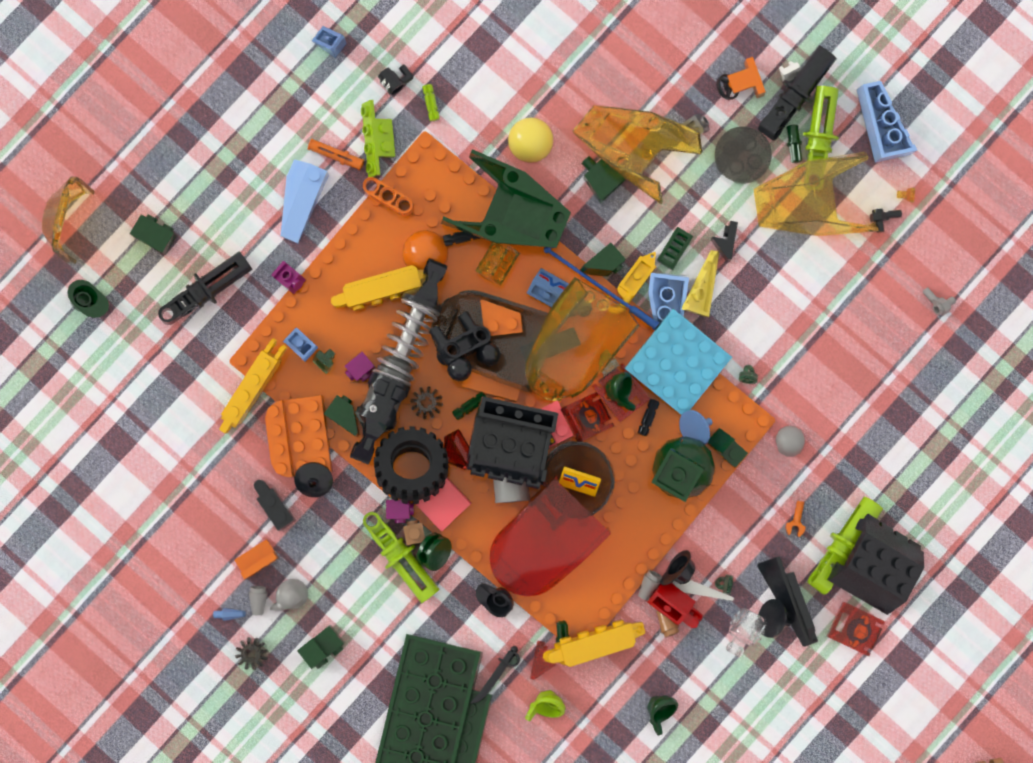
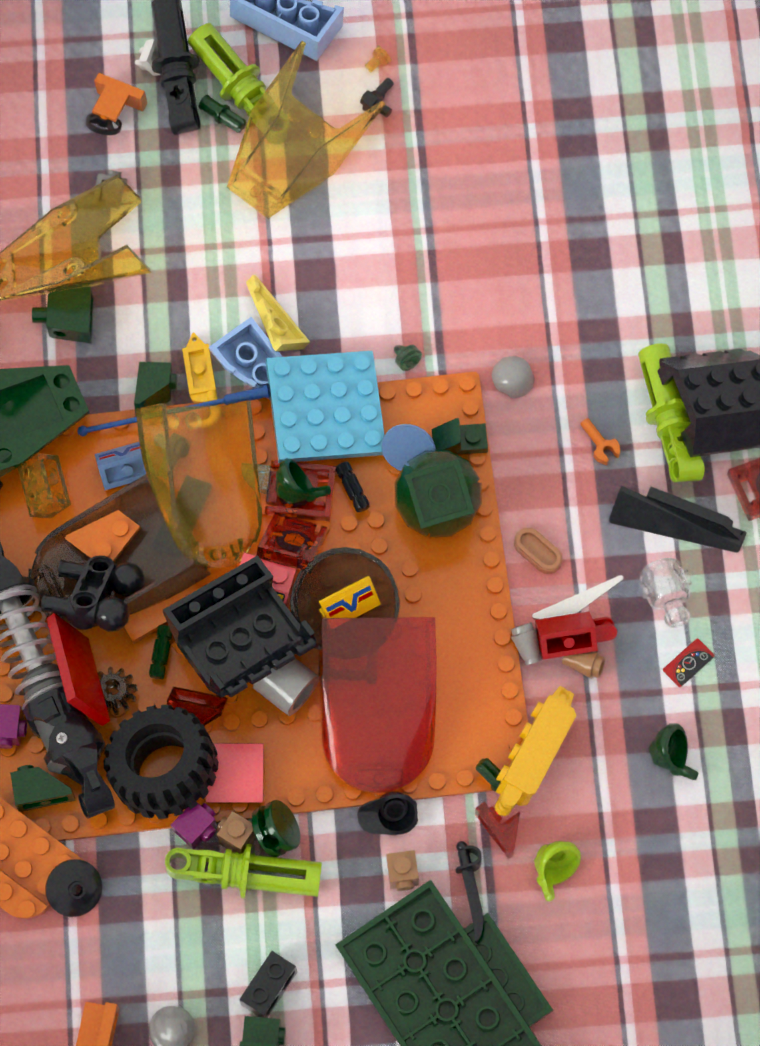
camera: 45 degrees left, 15 degrees down
black brick [254,480,296,531] -> none
dark green slope [657,227,693,270] -> none
black piece [660,550,696,585] -> none
black slope [711,221,738,262] -> none
clear smoke tile [714,126,772,184] -> none
tile [715,574,734,594] -> none
black shield [757,599,791,638] -> none
light grey piece [923,288,956,316] -> none
none -> red tile [47,613,110,726]
none -> black brick [239,951,297,1018]
none -> medium nougat brick [386,850,419,891]
none -> nougat tile [514,528,562,574]
none -> sticker [663,638,715,687]

